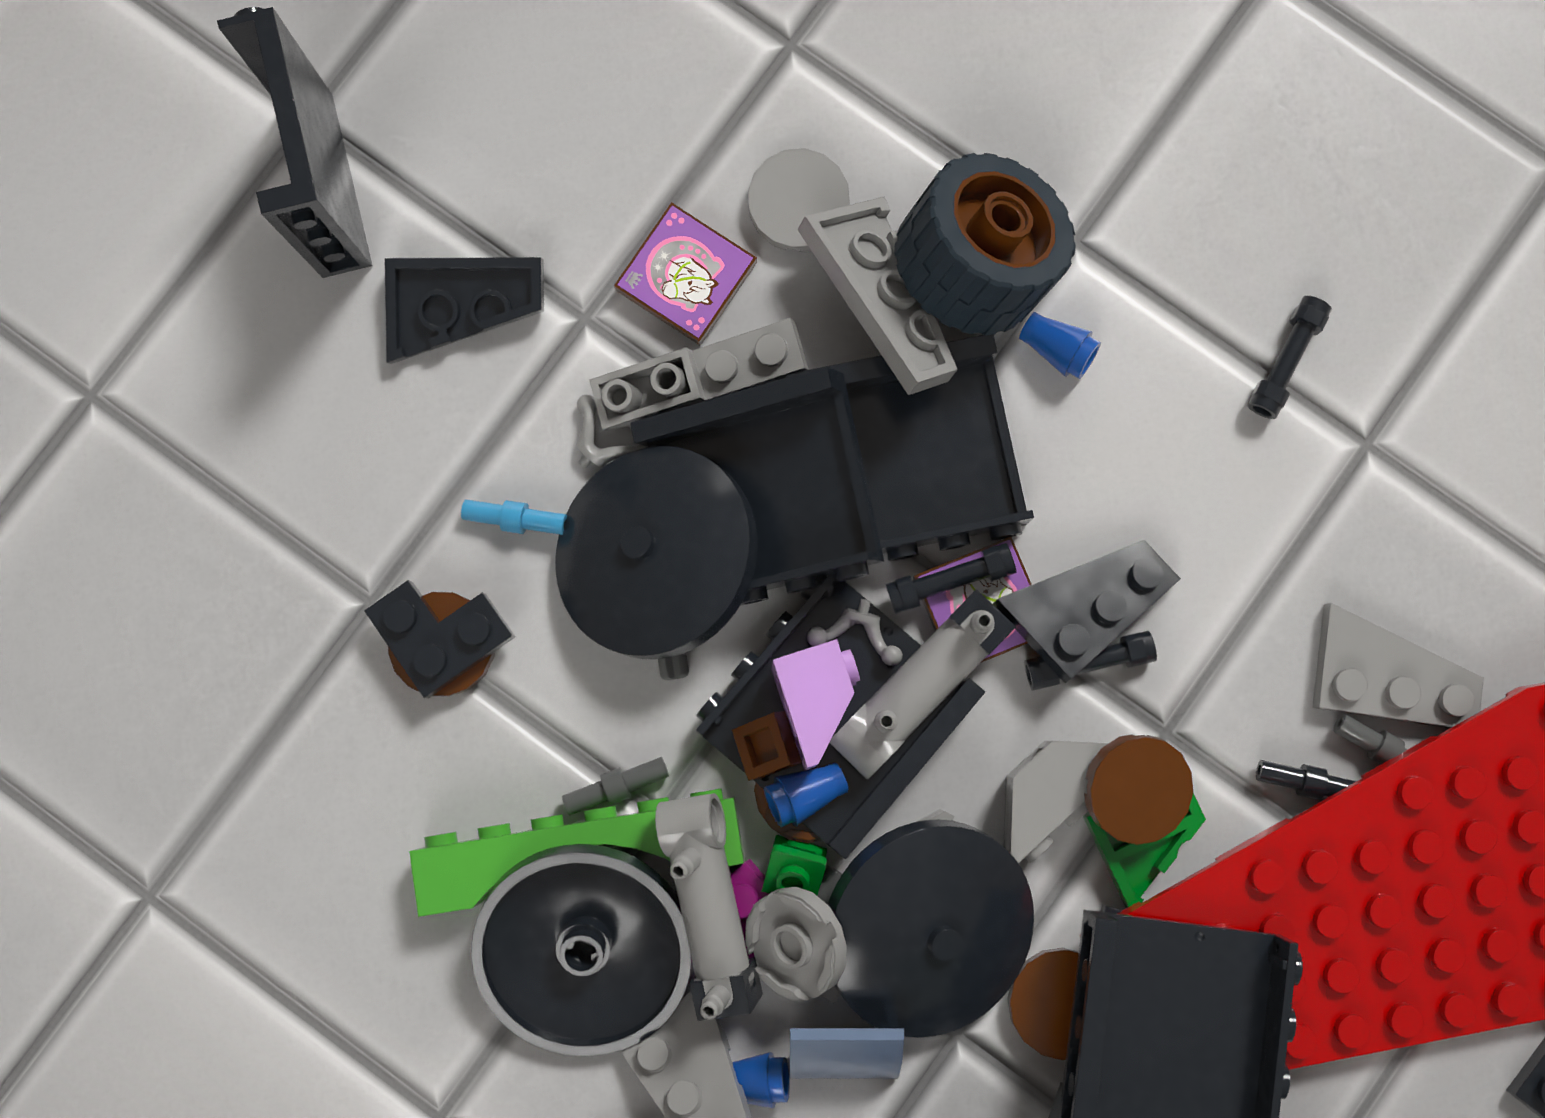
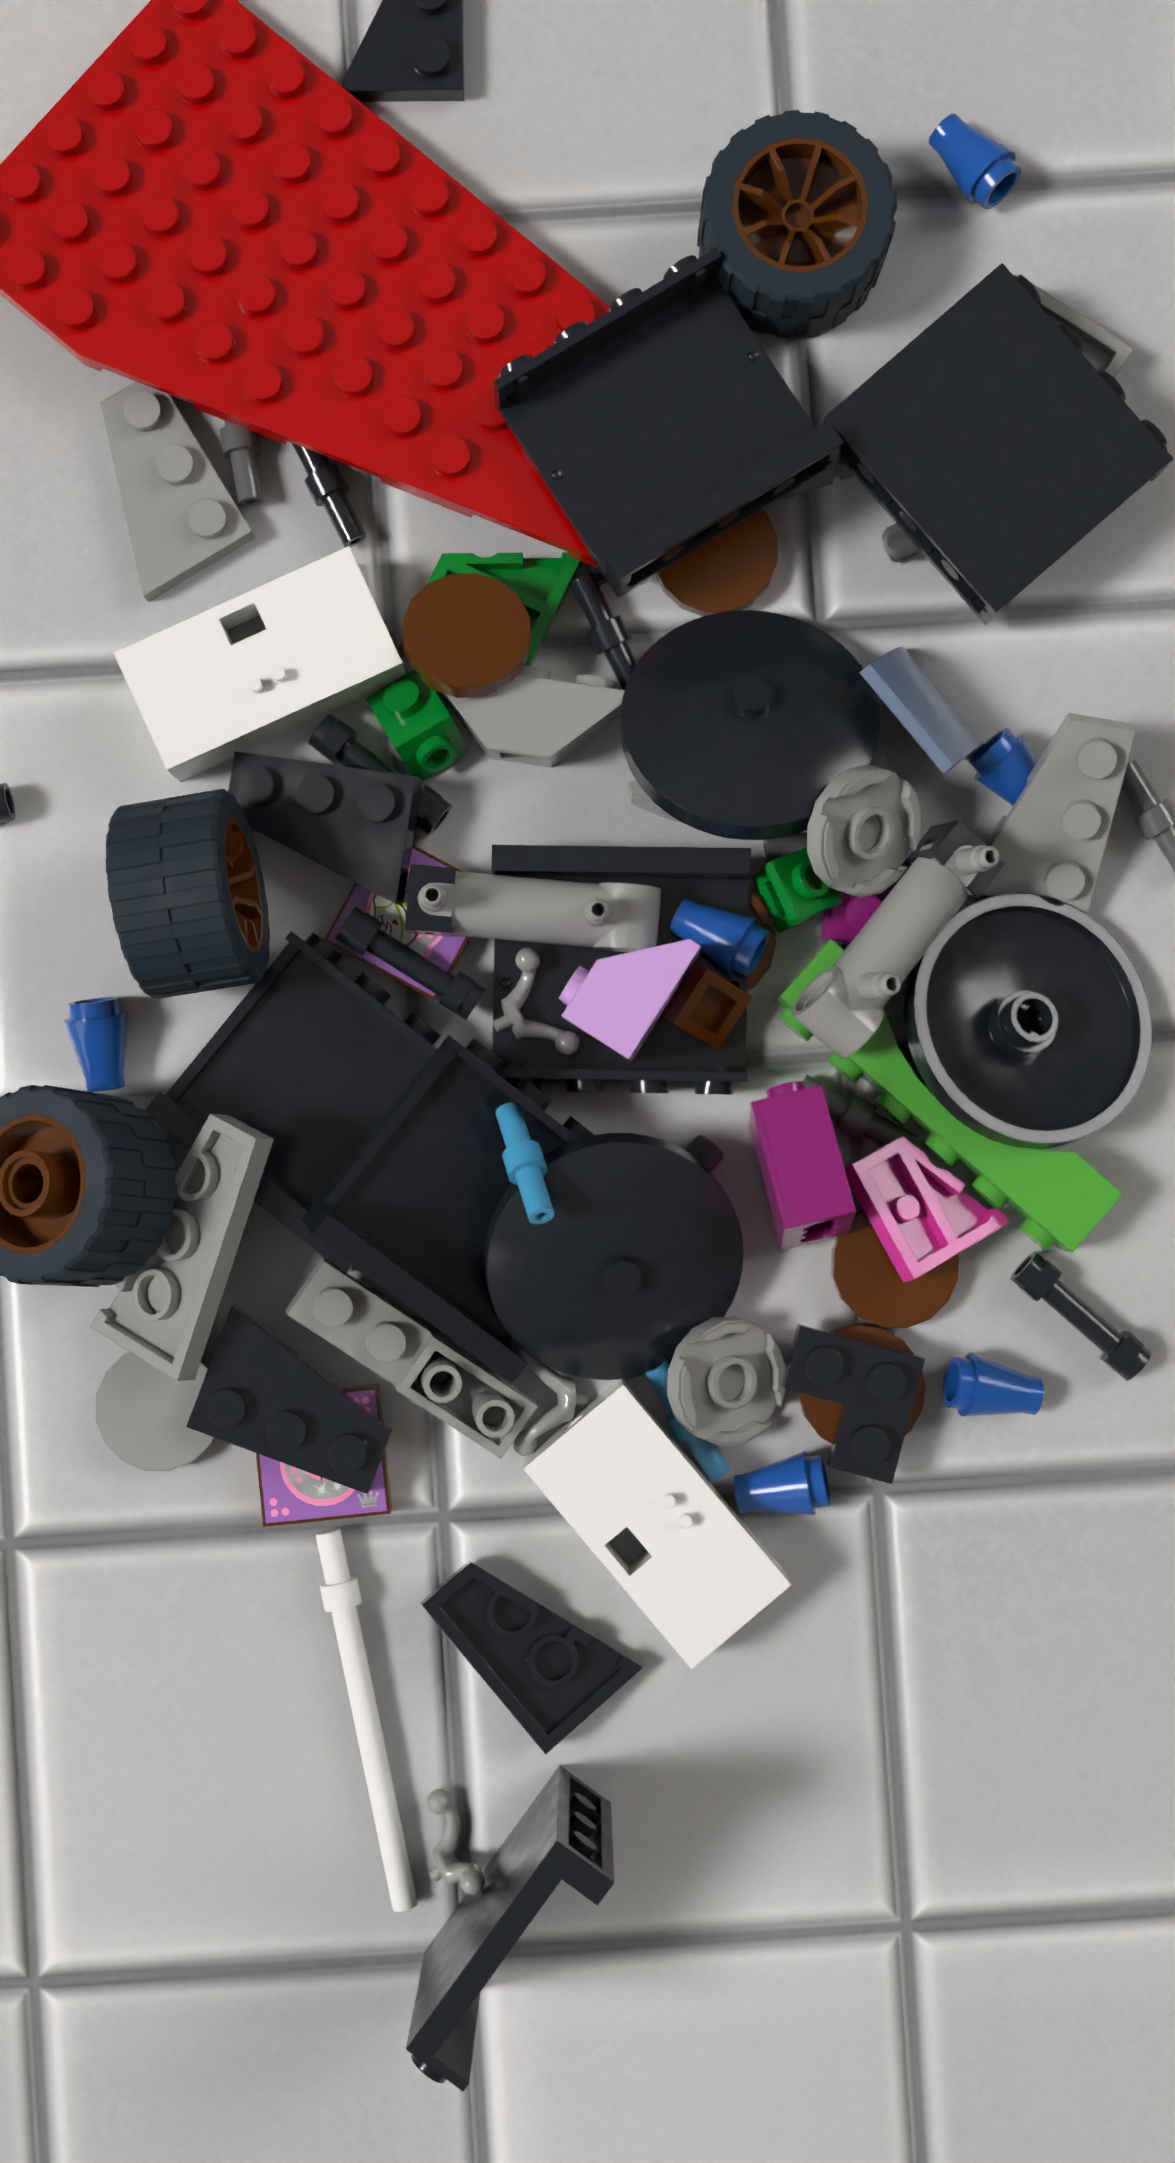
camera: 135 degrees left, 5 degrees up
none -> black wheel [105,789,270,999]
none -> white brick [114,546,407,782]
none -> black wing [186,1304,392,1494]
none -> white bar [315,1528,418,1912]
none -> green bracket [366,670,469,781]
none -> light grey piece [427,1789,485,1895]
none -> dark azure bar [495,1102,555,1224]
none -> white brick [523,1379,791,1670]
none -> black bar [570,572,637,690]
none -> light grey tile [667,1316,787,1447]
none -> blue cone [734,1451,831,1515]
none -> magenta piece [749,1081,856,1251]
none -> reddish brown tile [831,1209,959,1328]
none -> wing [844,1136,1010,1283]
none -> blue cone [943,1353,1044,1416]
none -> black bar [1010,1251,1152,1381]

